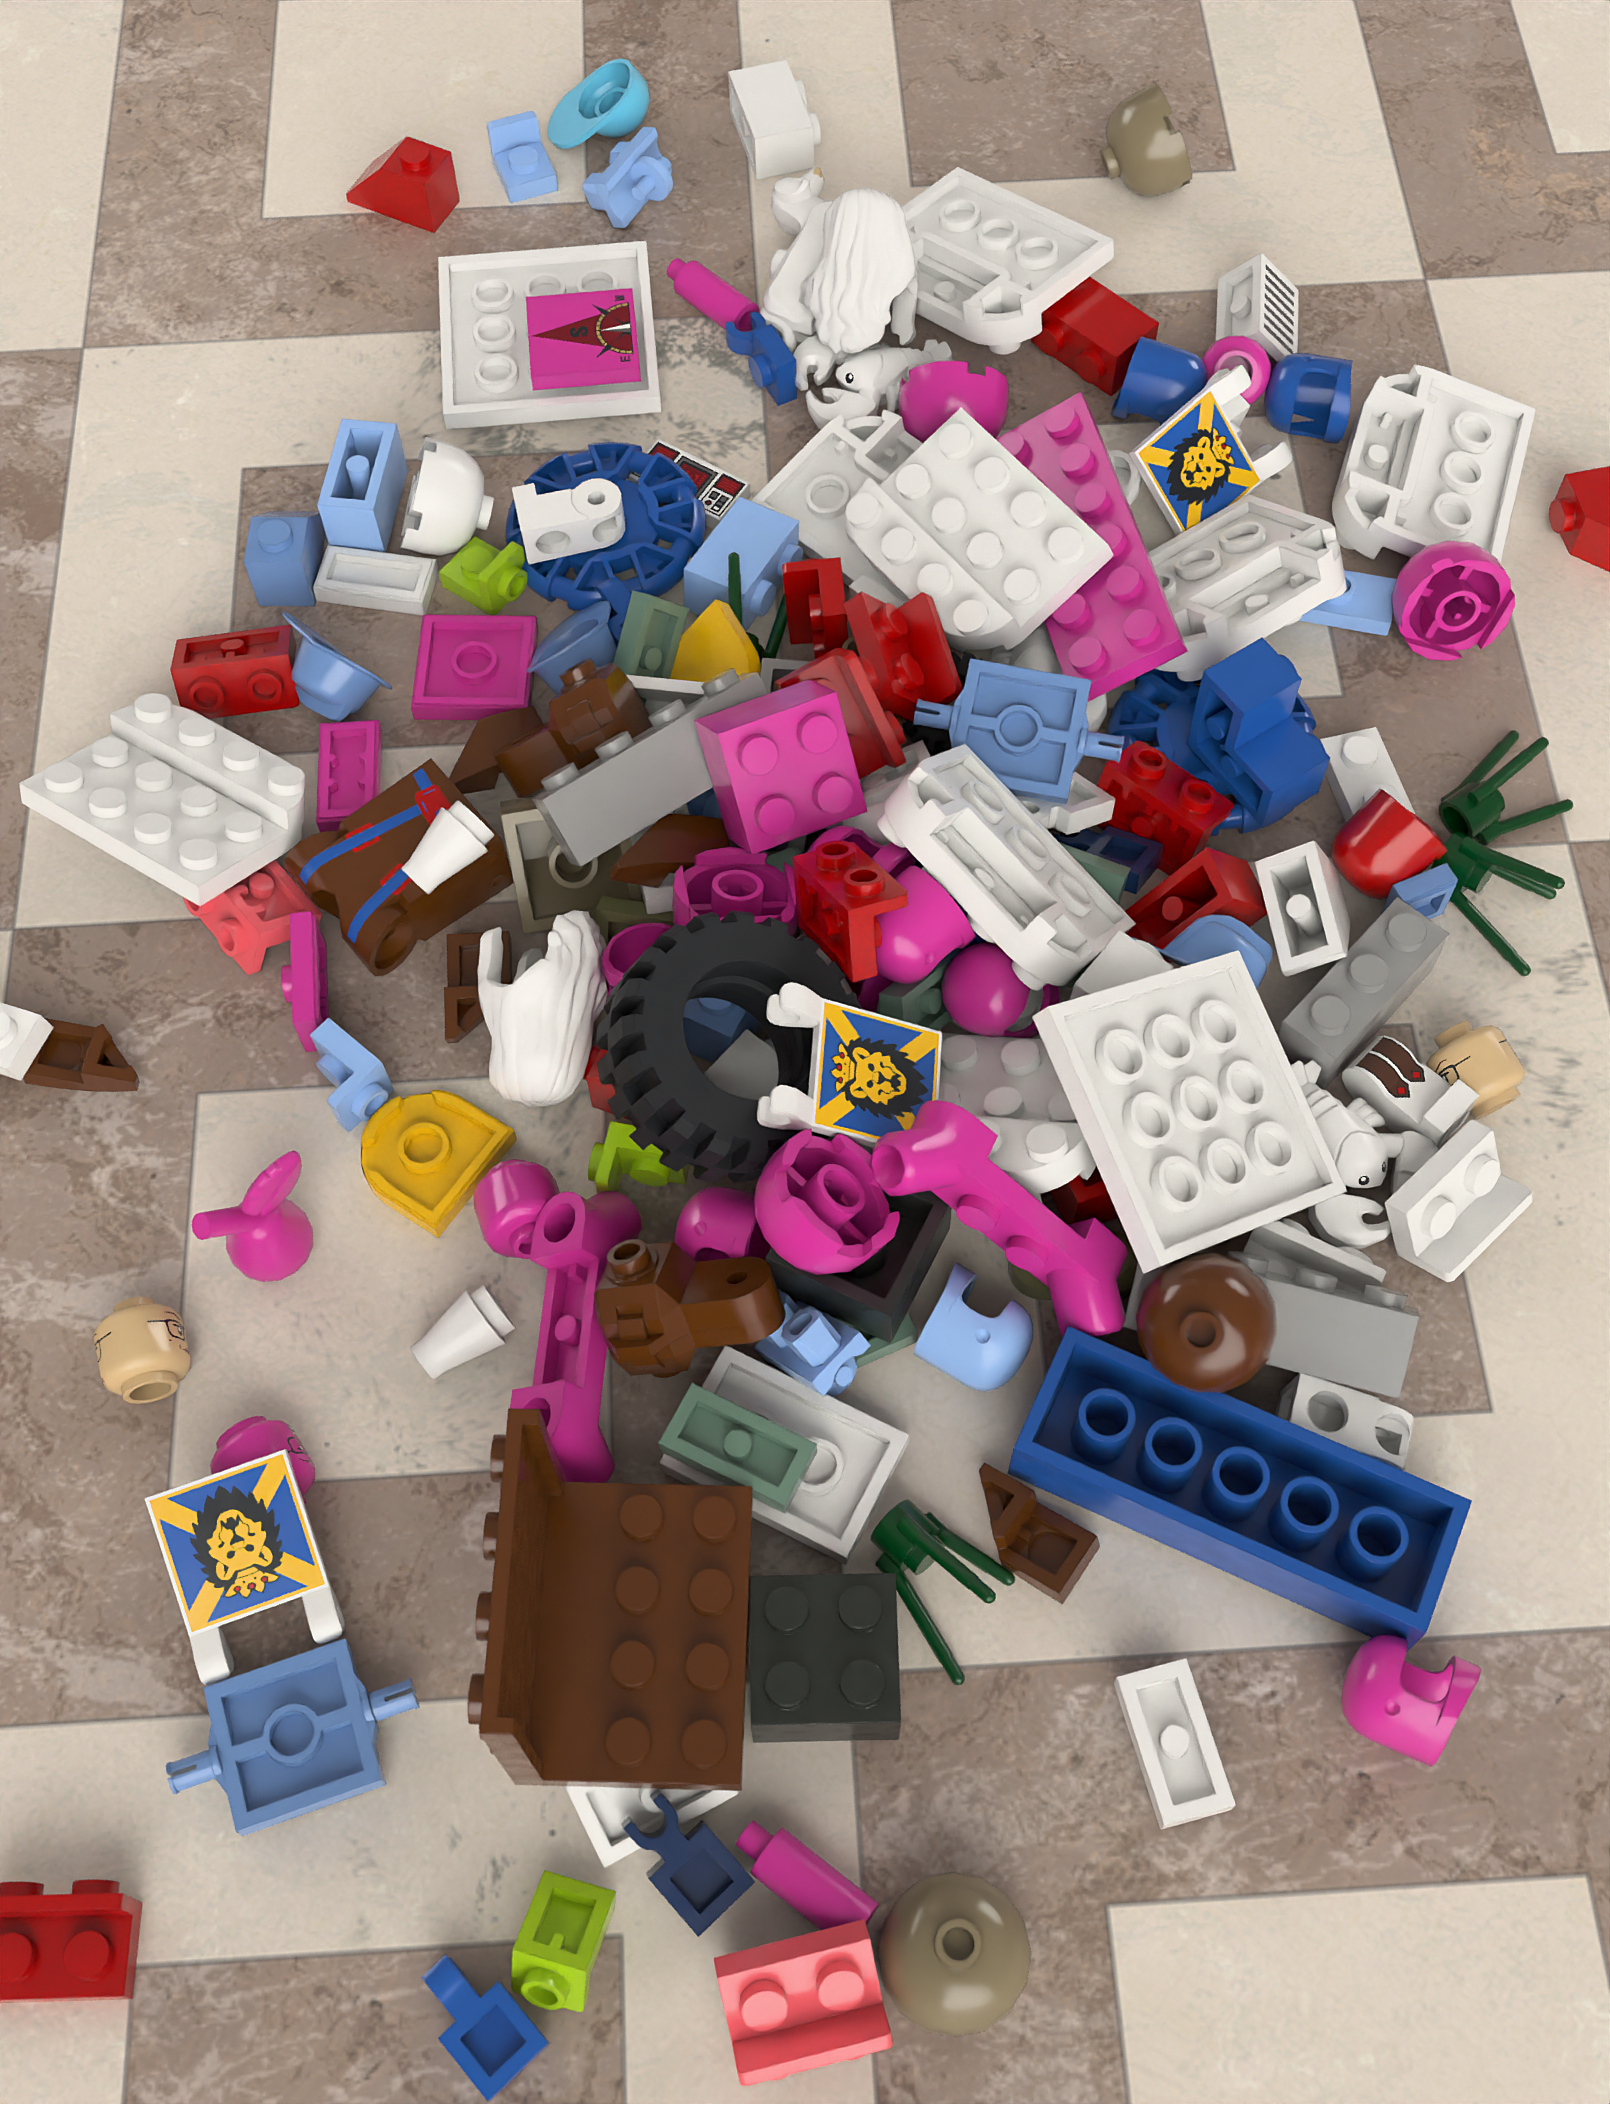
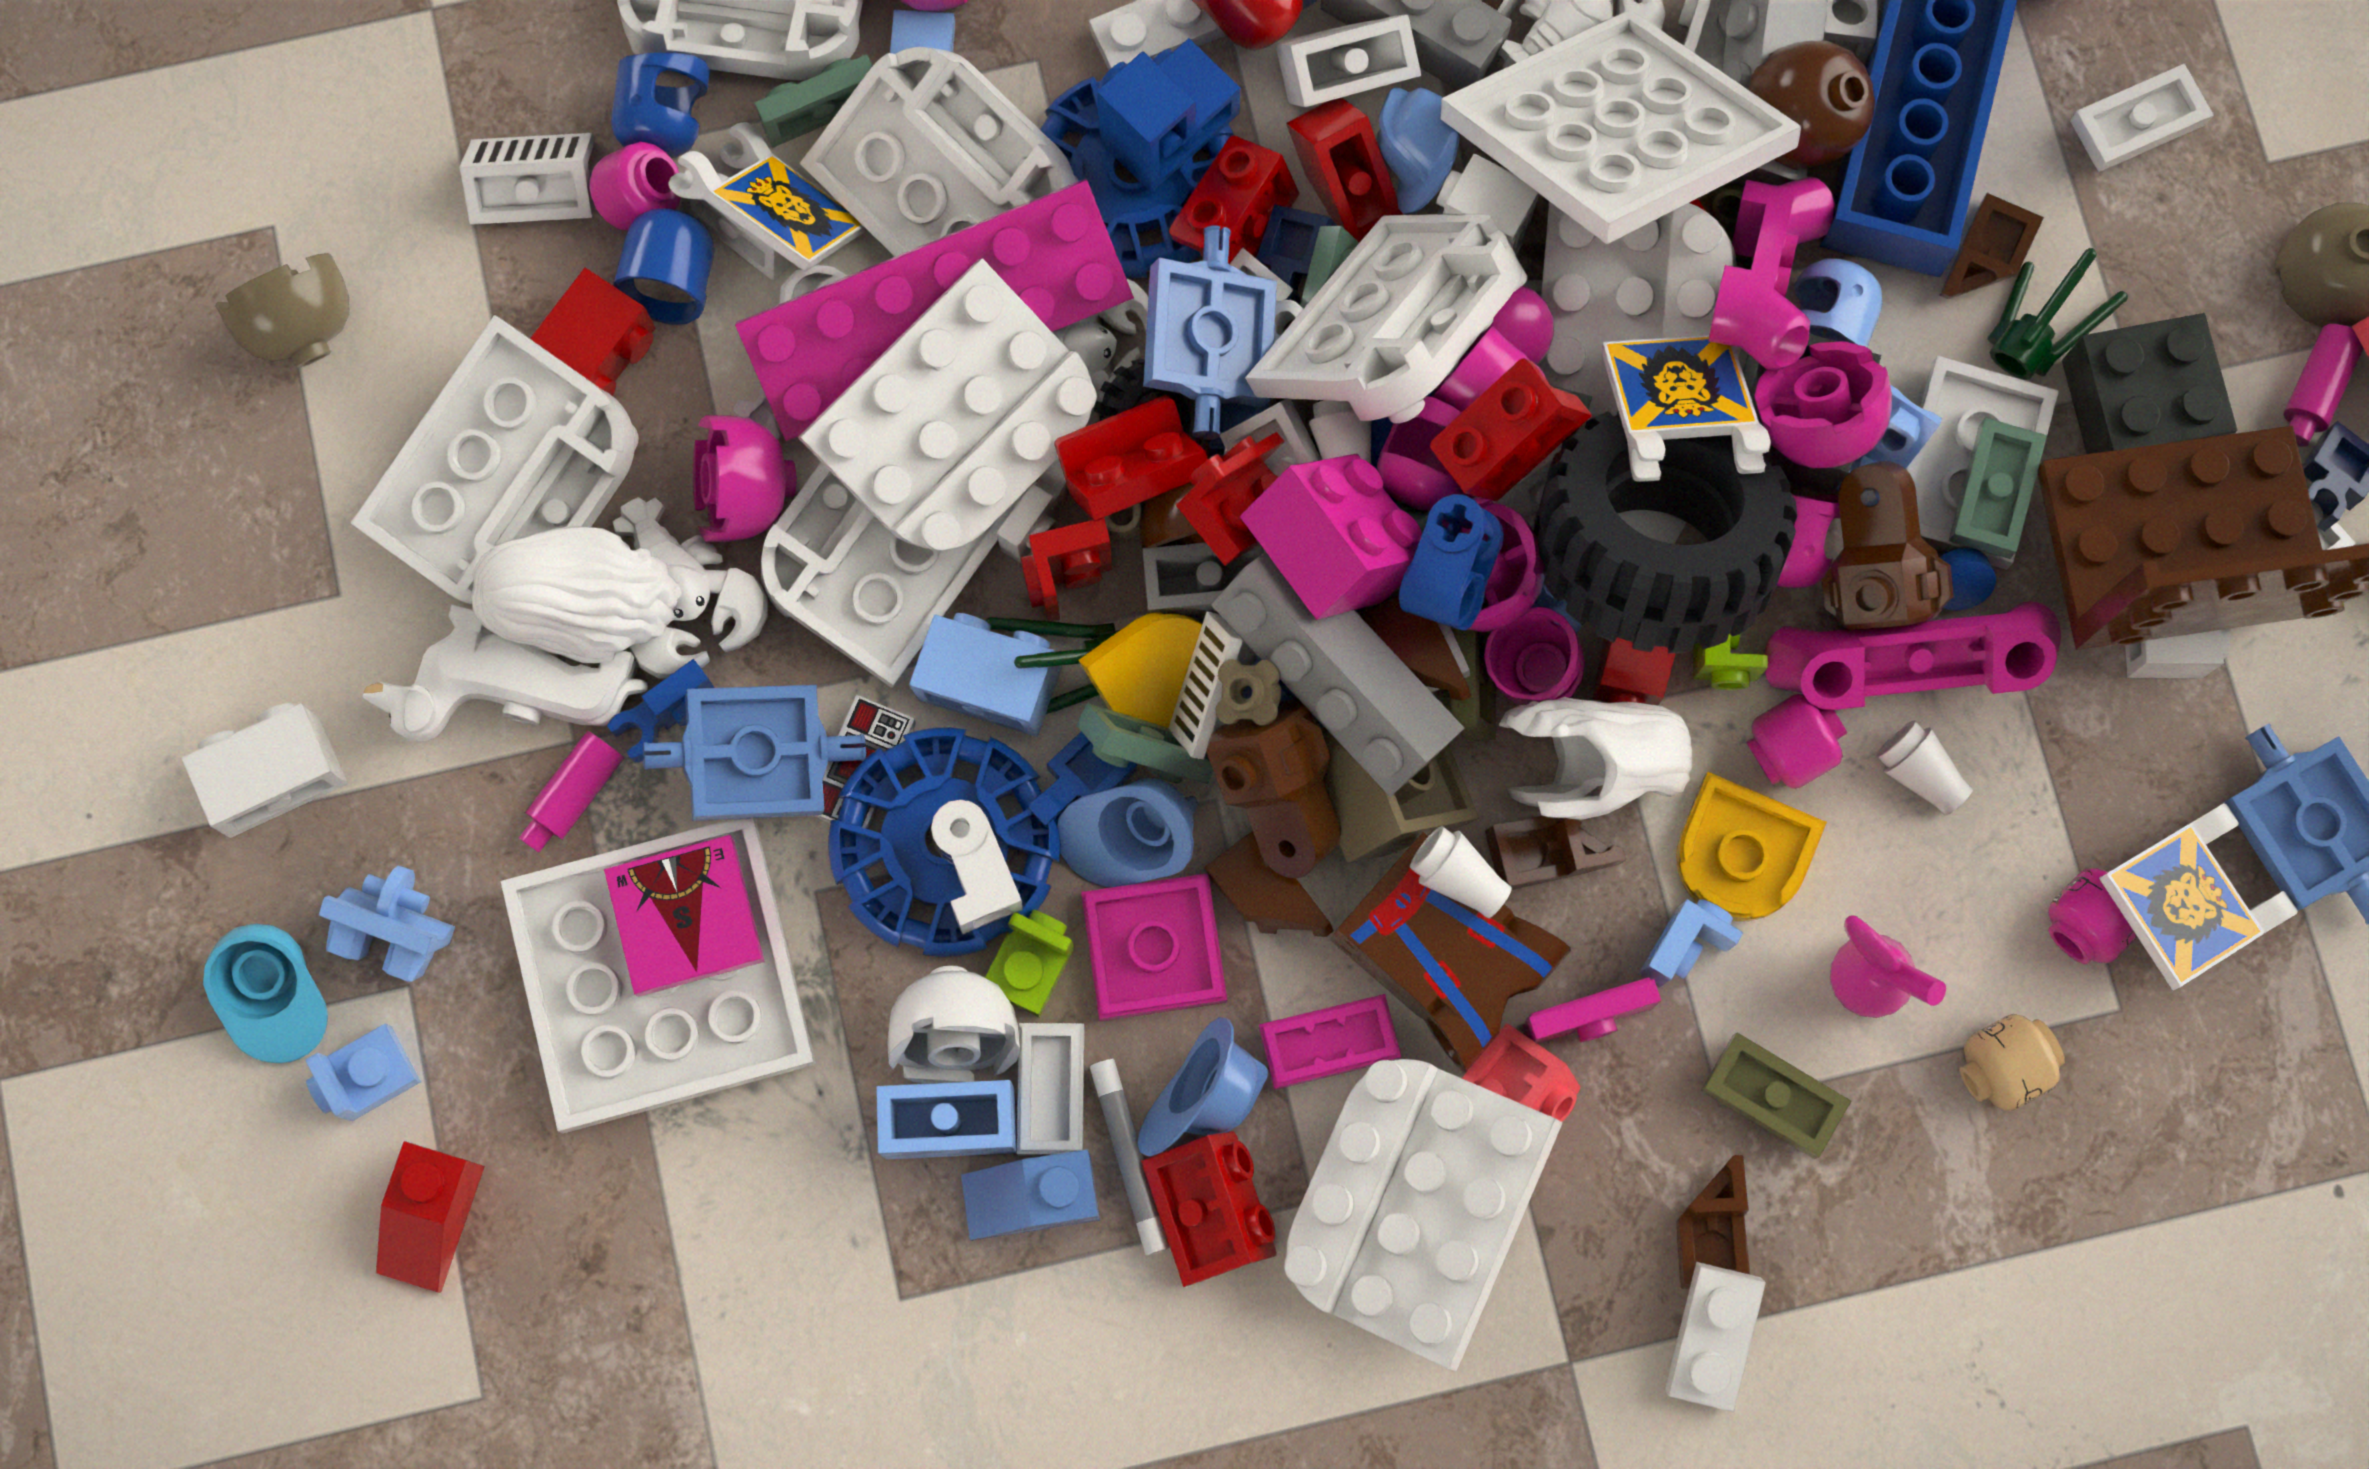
camera: 100 degrees left, 15 degrees up
none -> medium blue plate [643,685,866,821]
none -> sand green plate [754,54,873,148]
none -> light grey bar [1089,1059,1170,1256]
none -> dark tan plate [1216,659,1281,726]
none -> blue piece [1399,494,1504,630]
none -> olive plate [1701,1032,1851,1159]
none -> blue tile [1939,548,1996,611]

